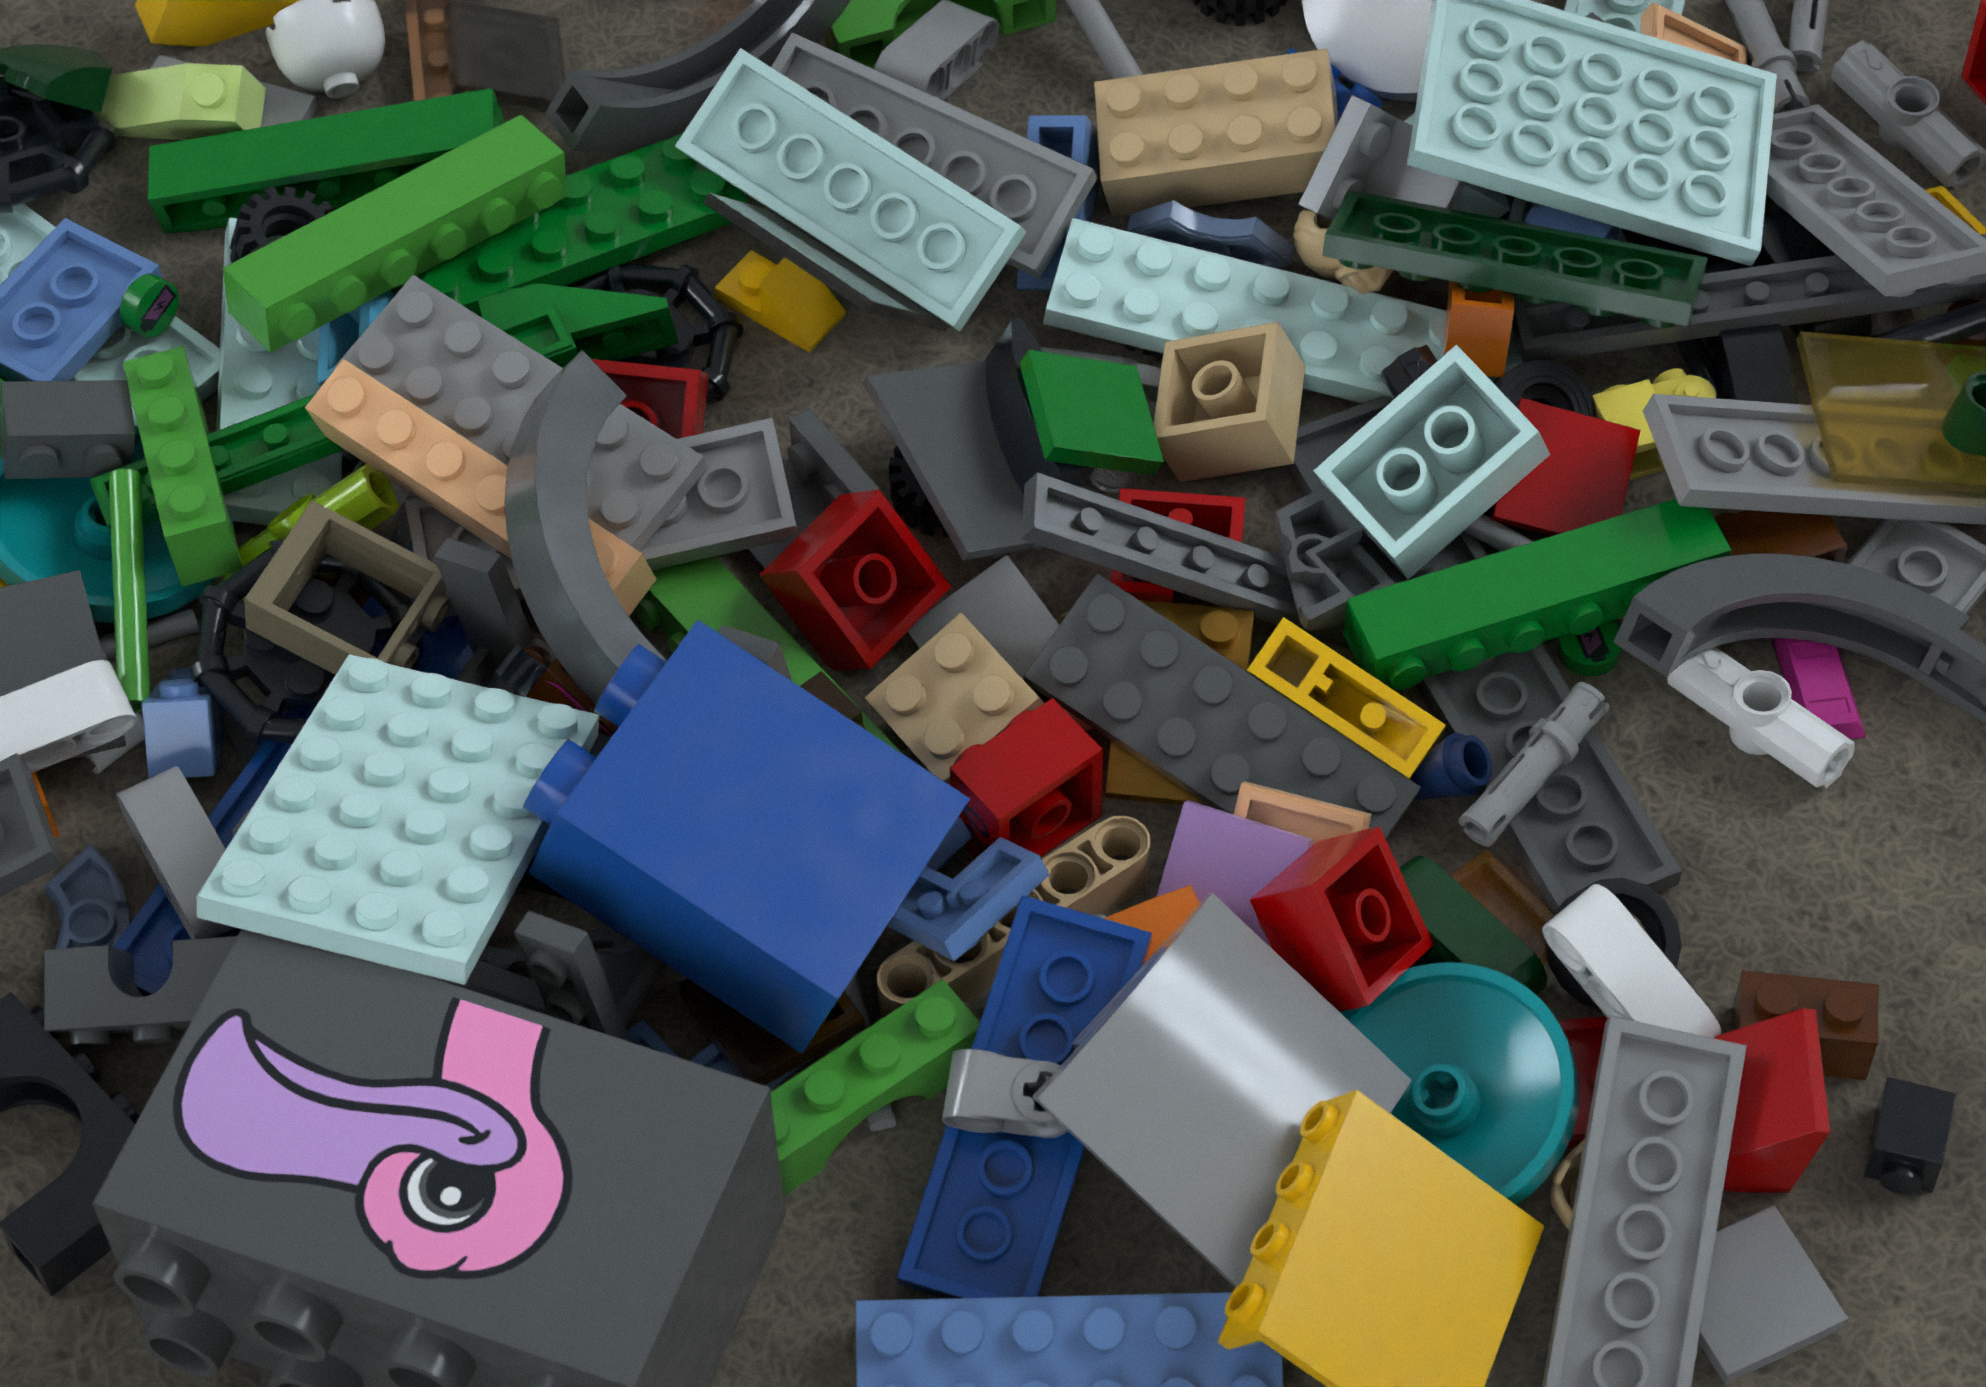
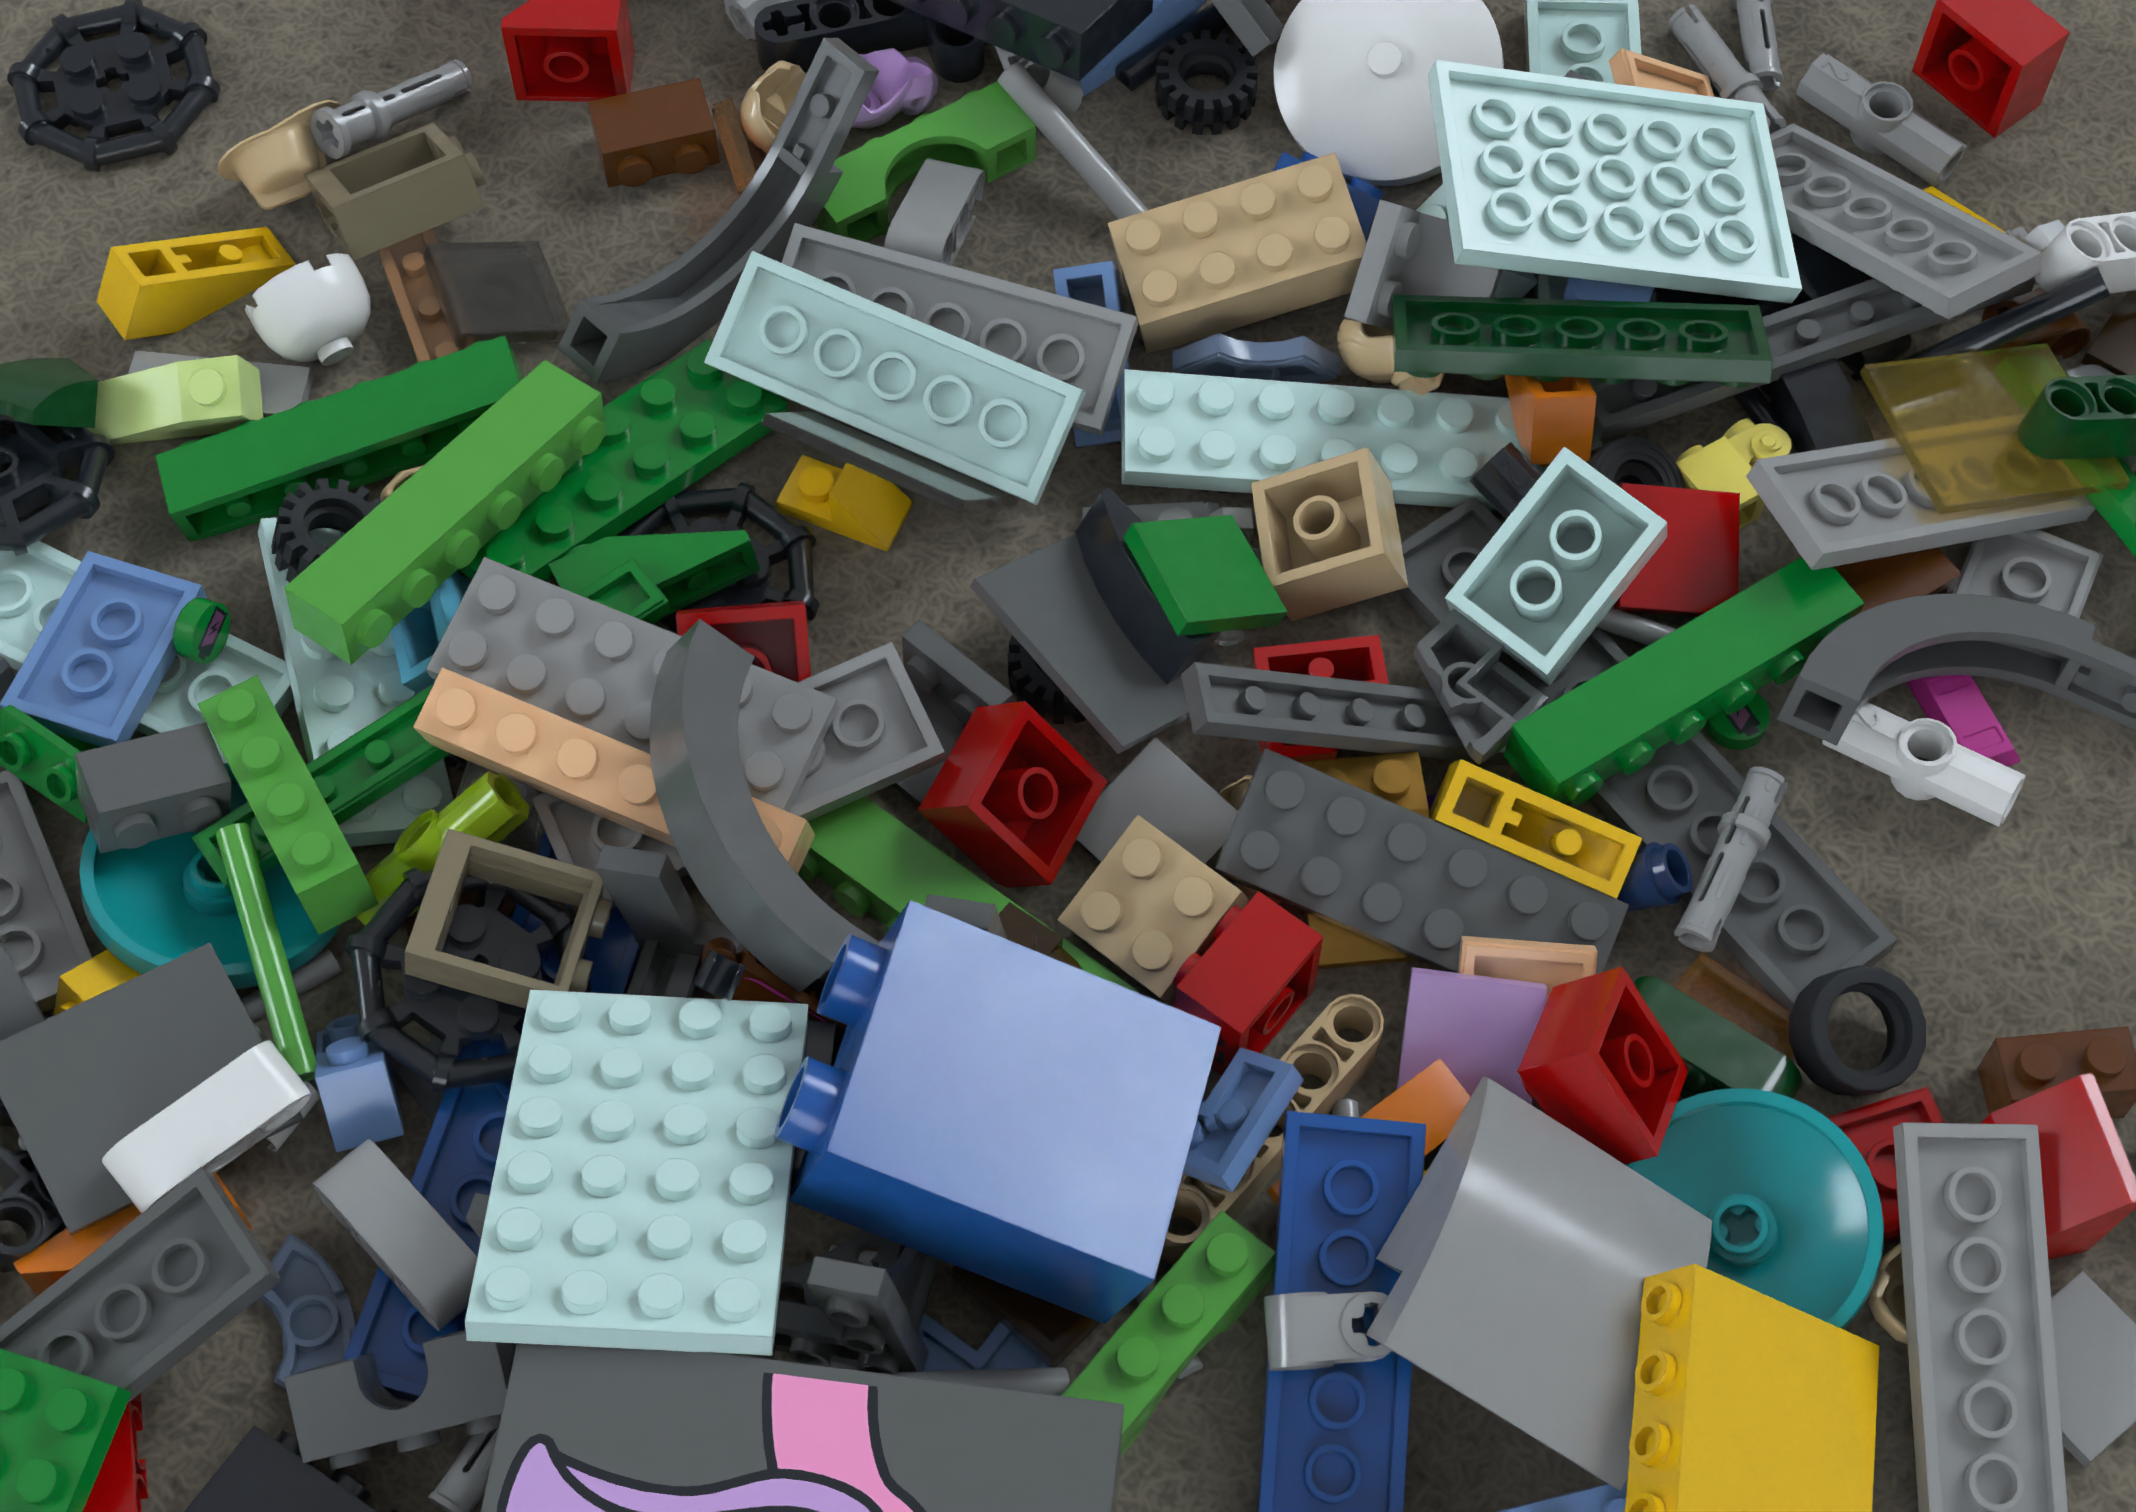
camera: 15 degrees left, 5 degrees up
white beam [1542,884,1722,1038] -> none

